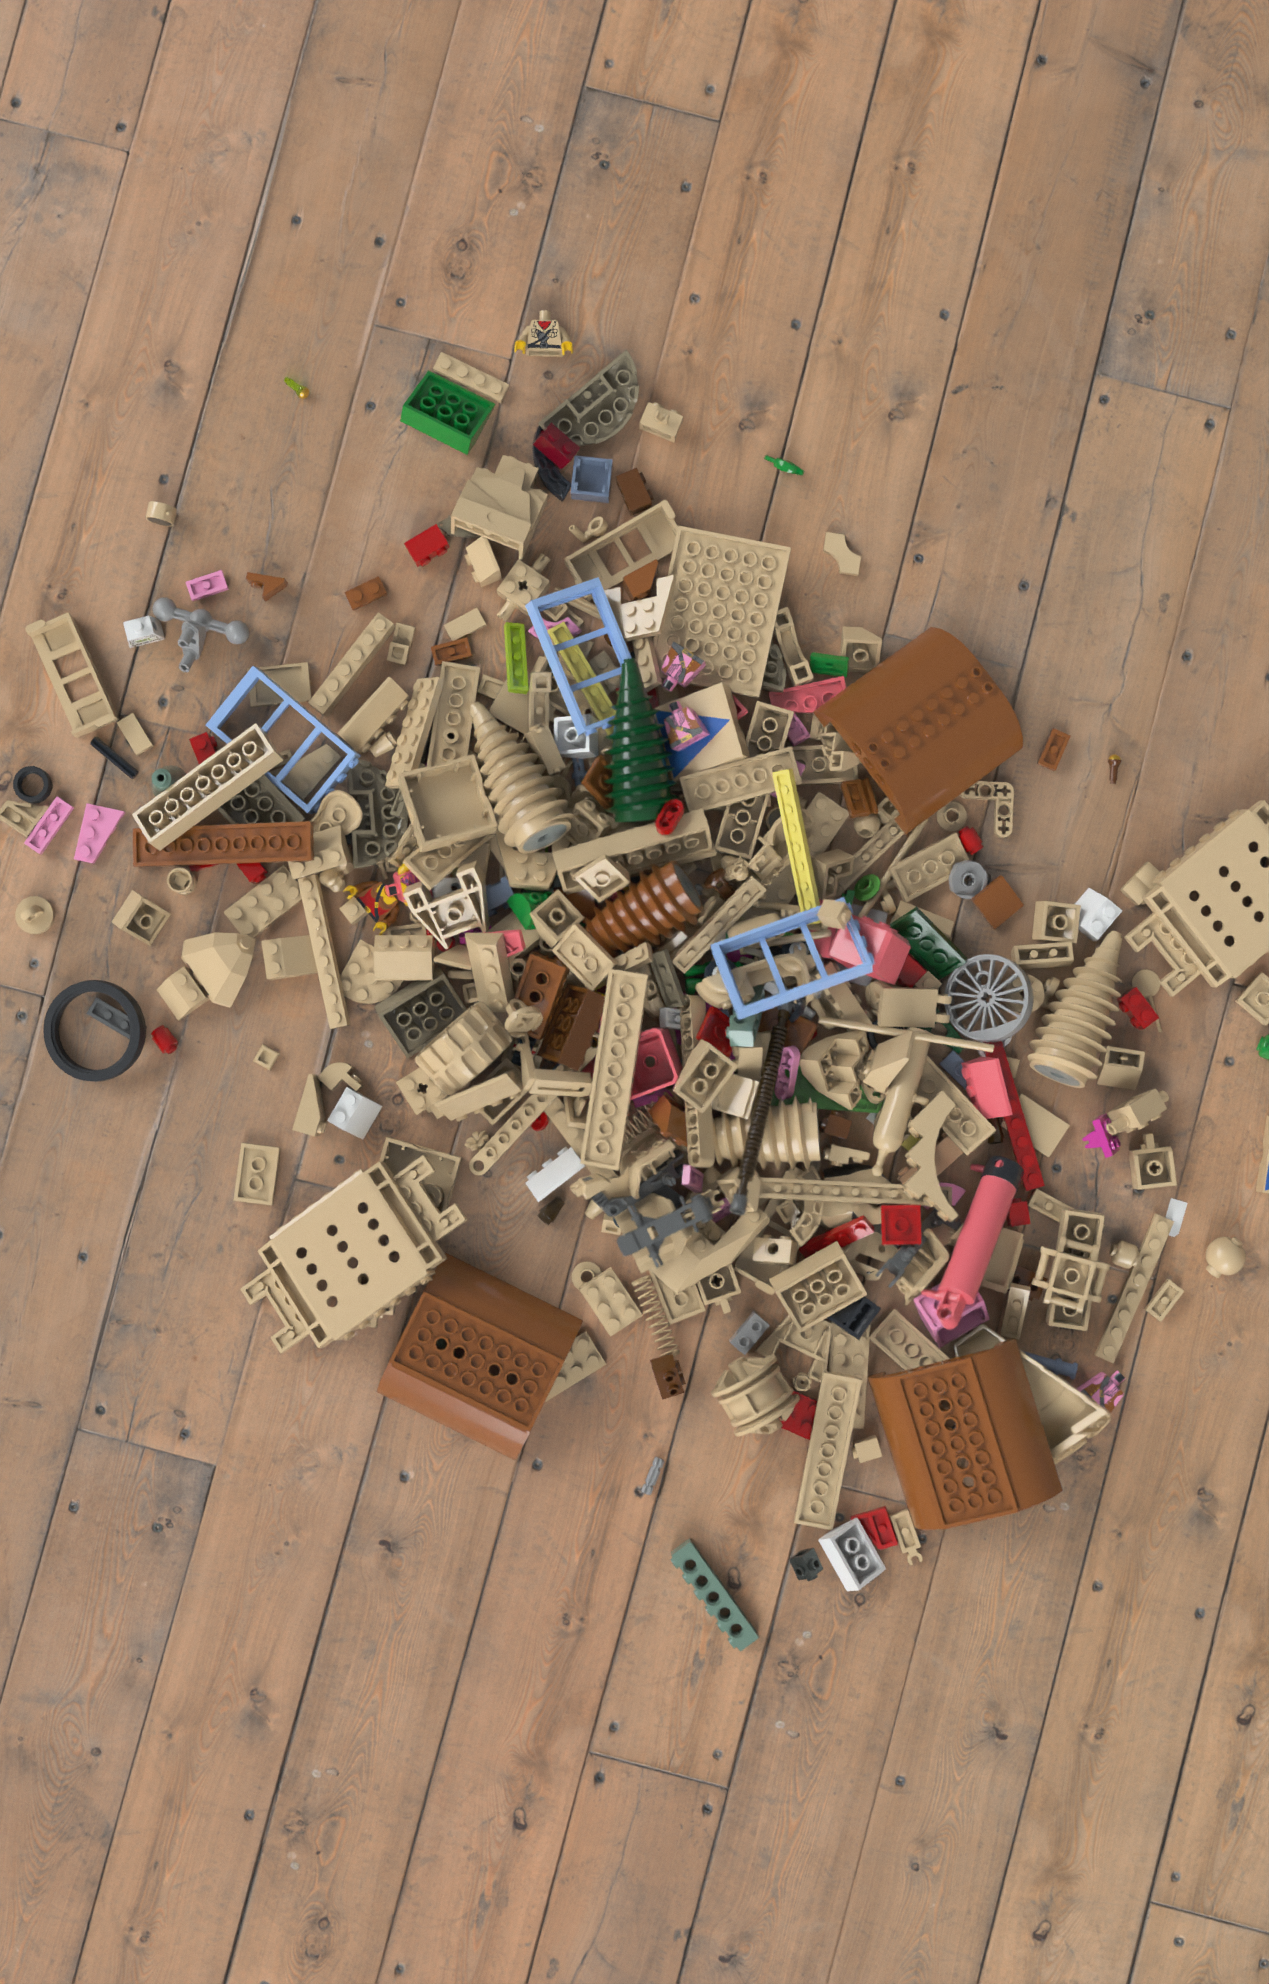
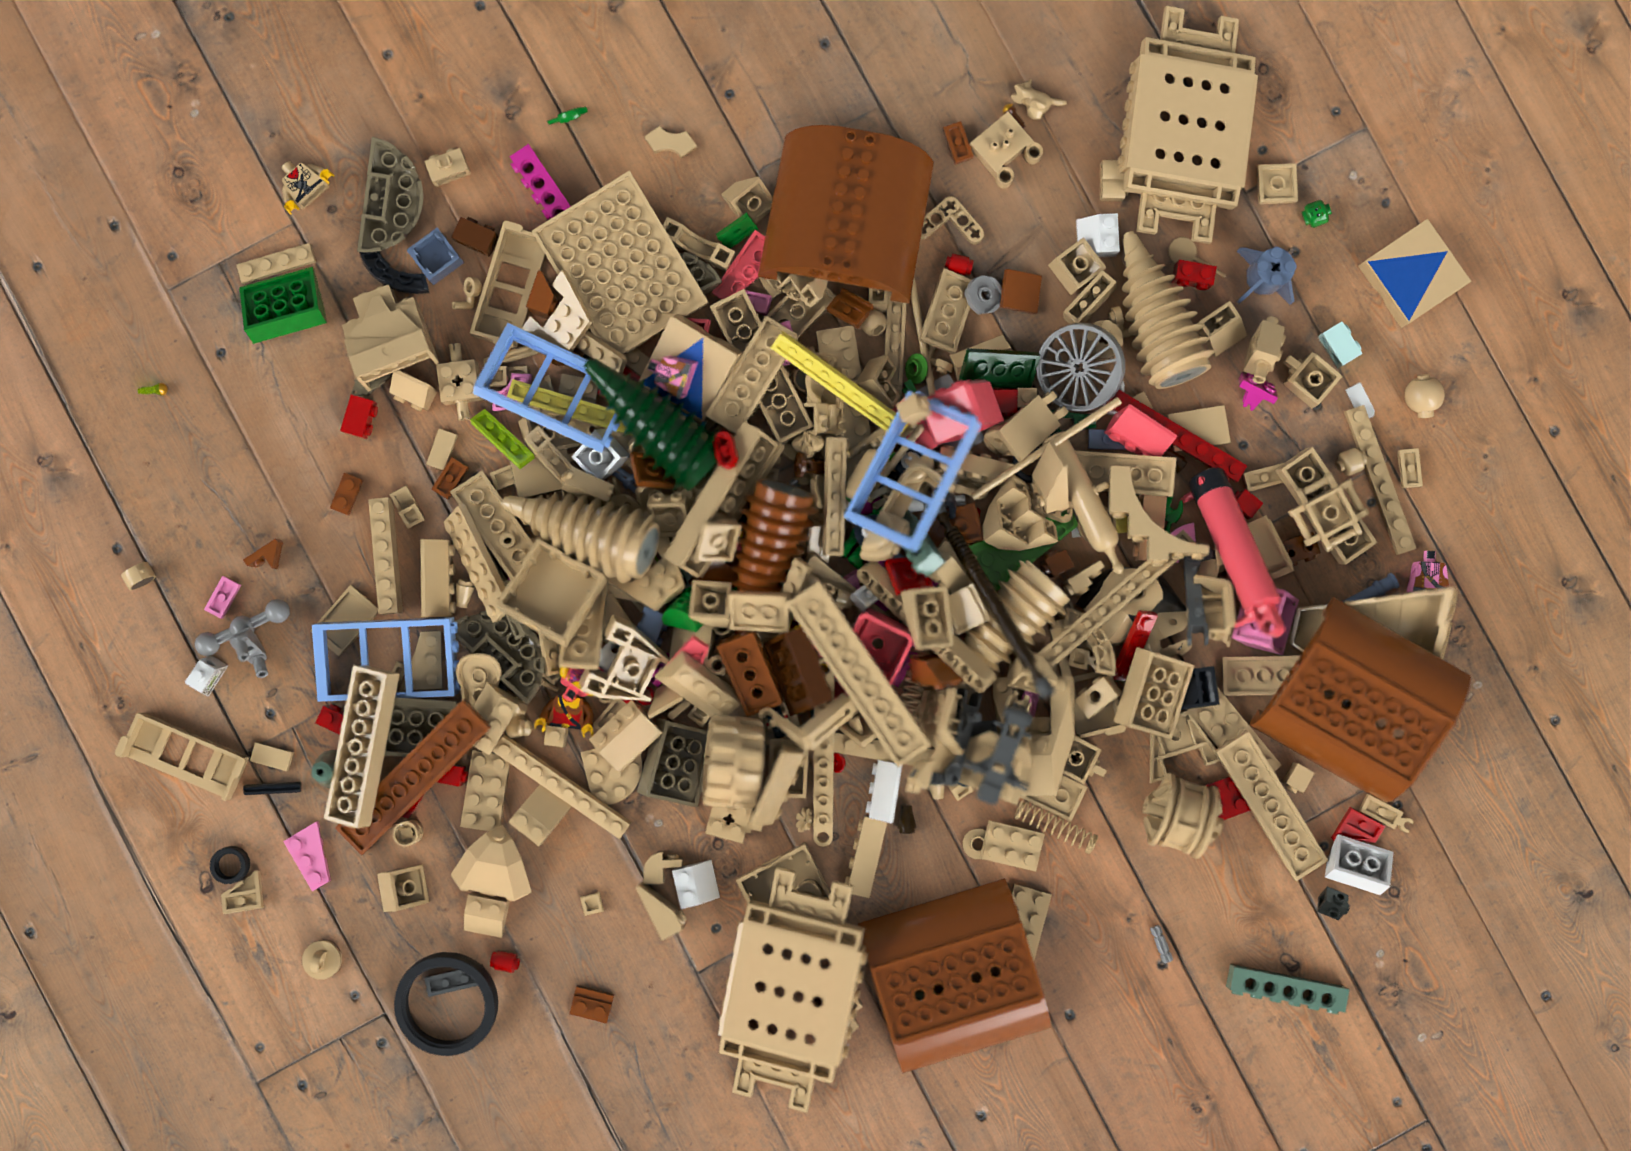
camera: 40 degrees left, 0 degrees up
bright pink plate [24,796,74,855] -> none
tan plate [233,1143,281,1205] -> none
tan tile [504,999,543,1037] -> none
dark red brick [533,422,580,469] -> none
reddish brown brick [650,1353,686,1400] -> none
dark tan plate [651,949,686,1008] -> none
torso [661,642,706,692] -> none
bright pink plate [682,1165,704,1193] -> none
light grey brick [729,1311,770,1355] -> none
bright pink beam [774,1046,800,1100] -> none
tan plate [793,1372,812,1391] -> none
red plate [881,1204,922,1245] -> none
tan piece [937,801,967,831] -> none
tan plate [1000,1283,1031,1339] -> none
none -> dark pink brick [510,144,571,220]
none -> dark orange plate [569,985,614,1024]
none -> tan brick [845,815,887,898]
none -> tan piece [970,112,1043,189]
none -> tan animal [1011,79,1067,120]
none -> green hand [1165,493,1184,533]
none -> sand blue brick [1236,247,1297,305]
none -> light aqua brick [1317,321,1363,369]

